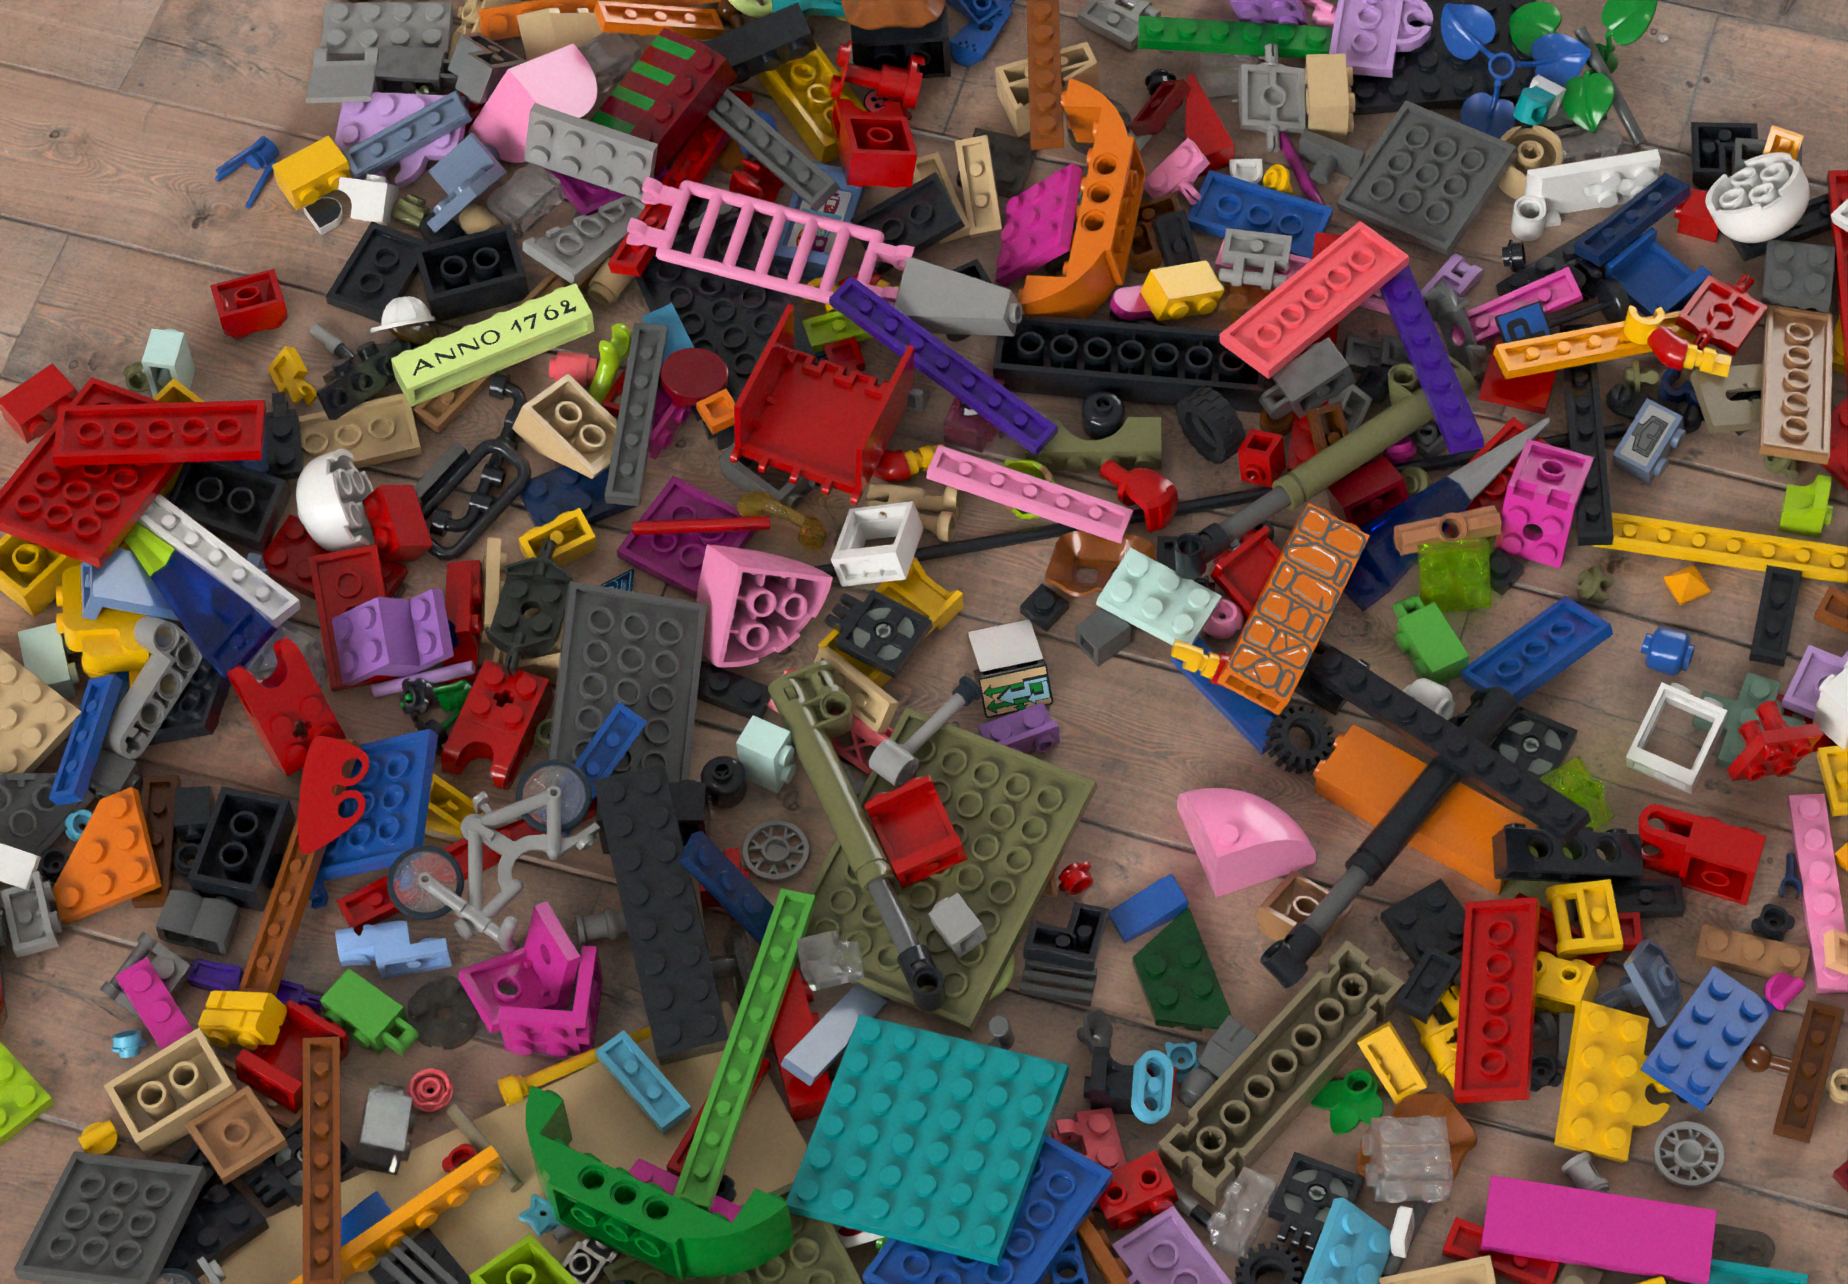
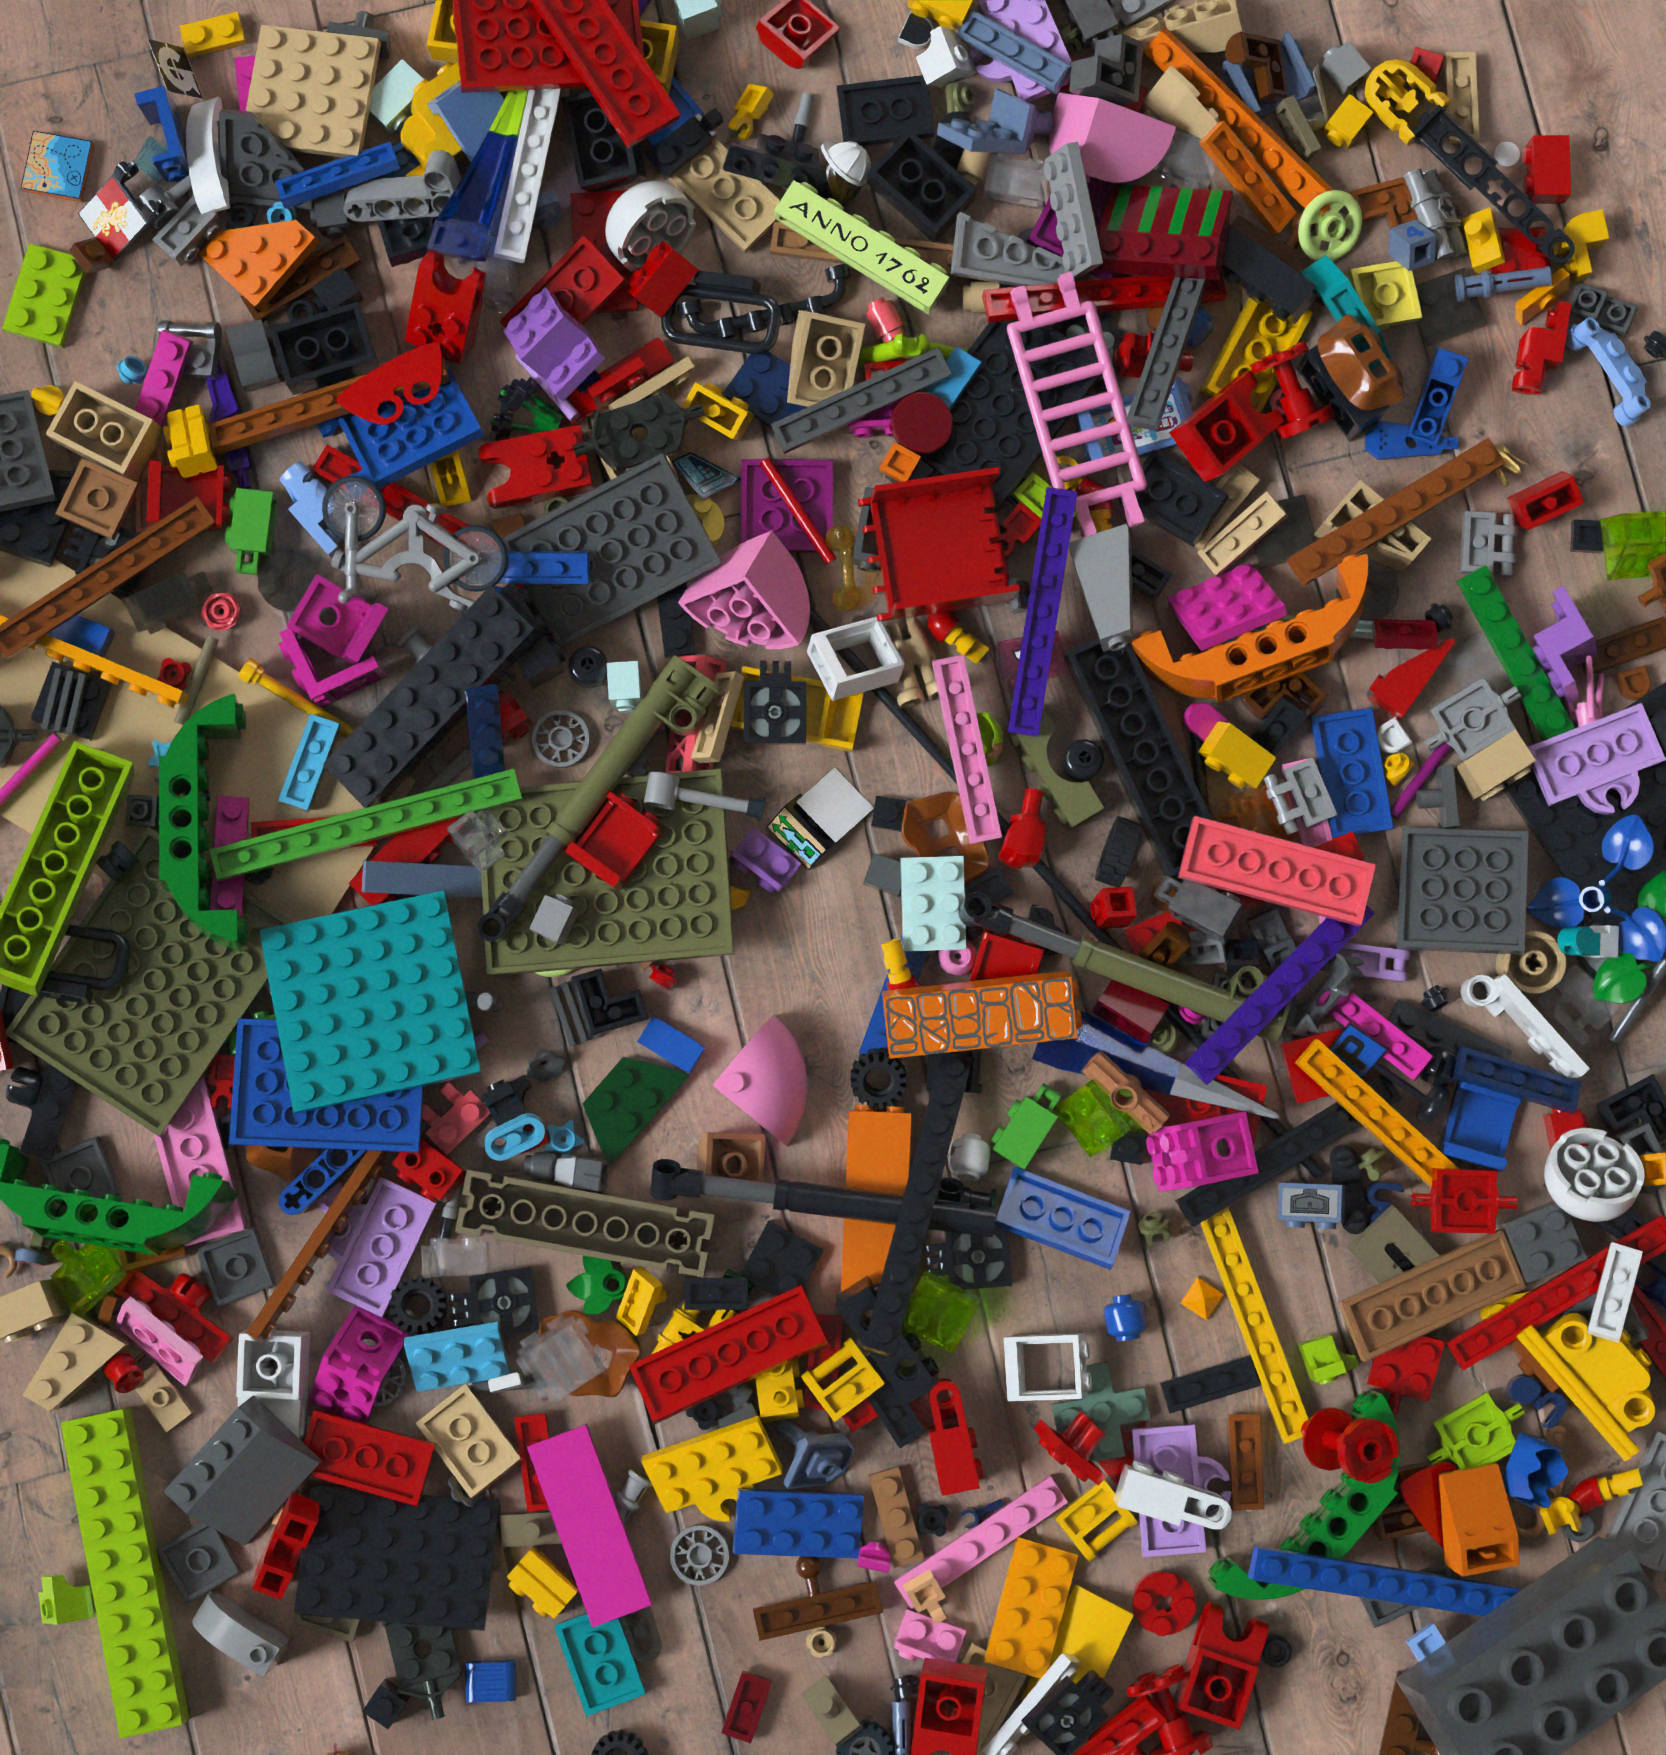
camera: 55 degrees right, 25 degrees up
bright pink plate [1144,138,1210,205] -> none
yellow piece [1623,305,1732,377] -> none

